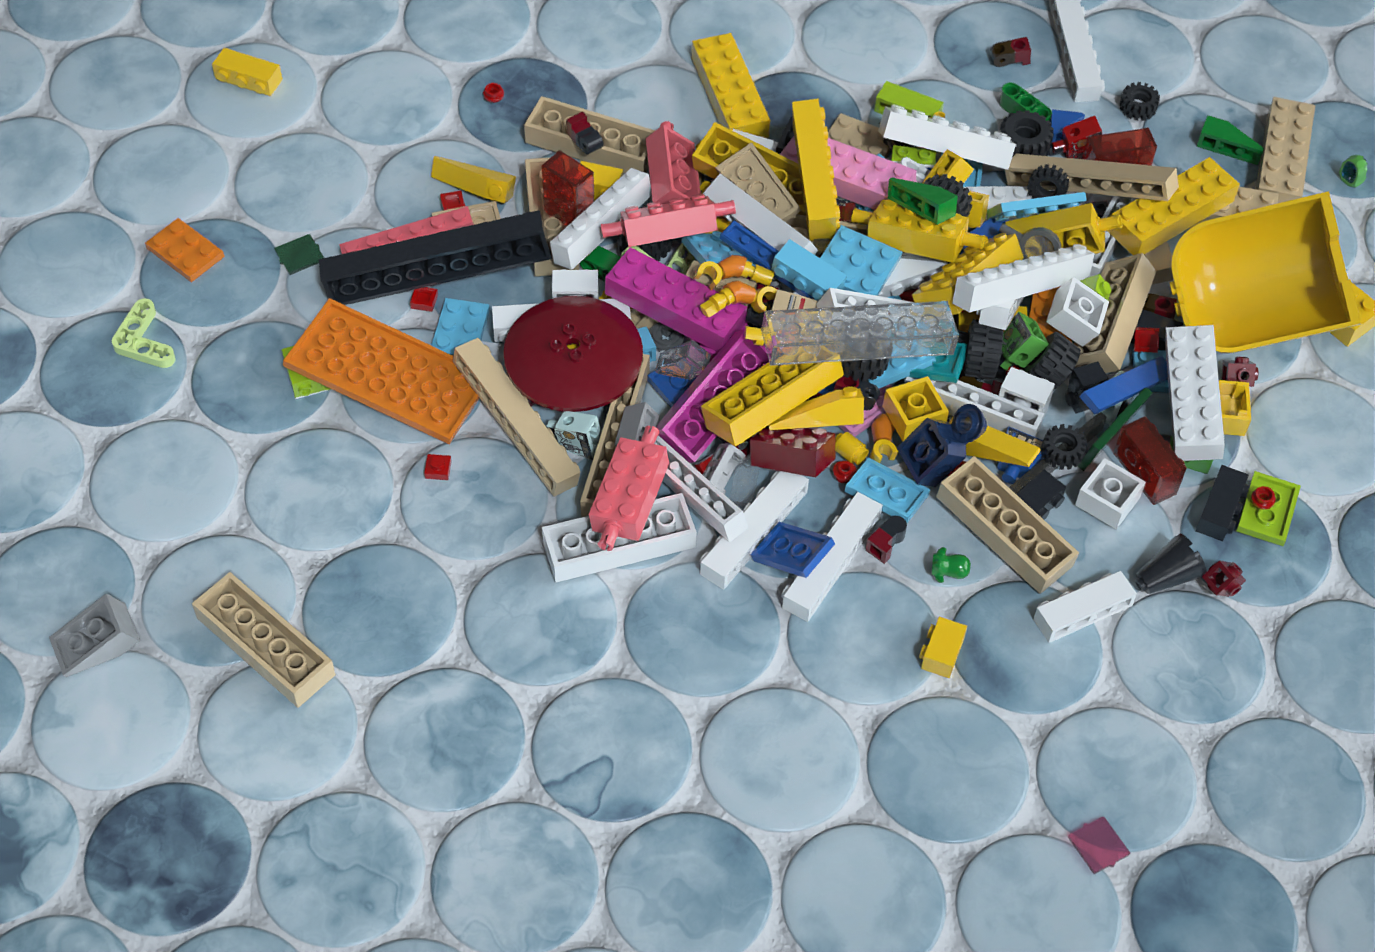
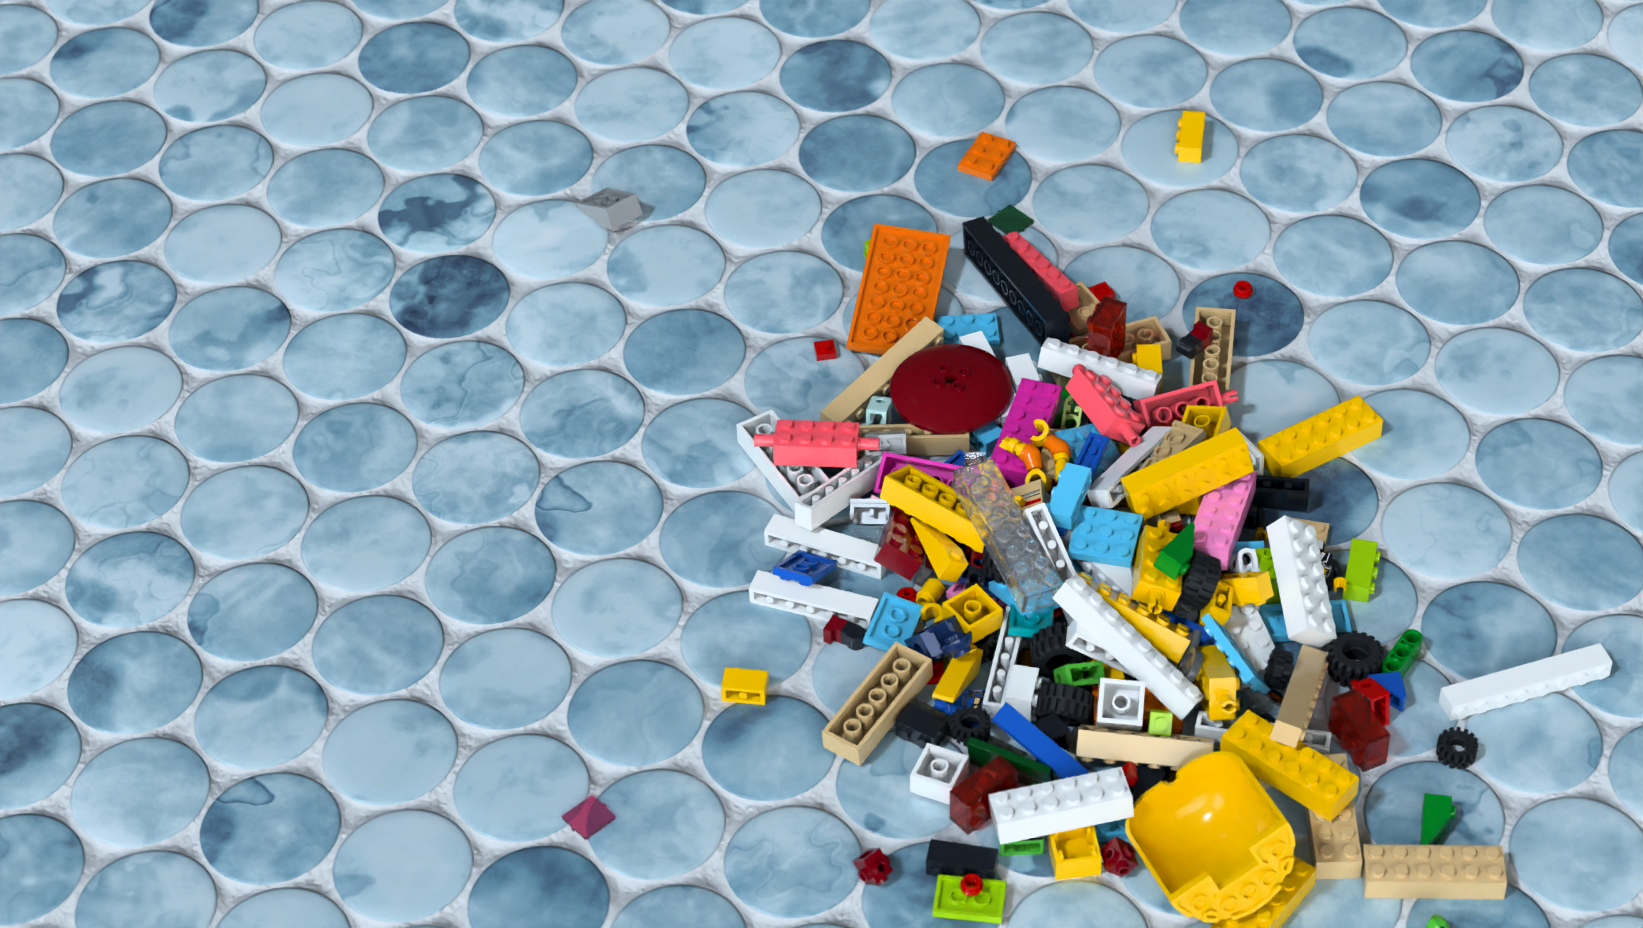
camera: 80 degrees right, 10 degrees down
yellowish green beam [112,298,176,368] -> none
tan brick [192,572,335,708] -> none
red plate [410,287,438,312] -> none
yellow slope [431,156,516,203] -> none
green animal [932,547,971,583] -> none
leg [990,37,1031,67] -> none
white brick [1033,571,1137,643] -> none
black cone [1135,533,1207,594] -> none

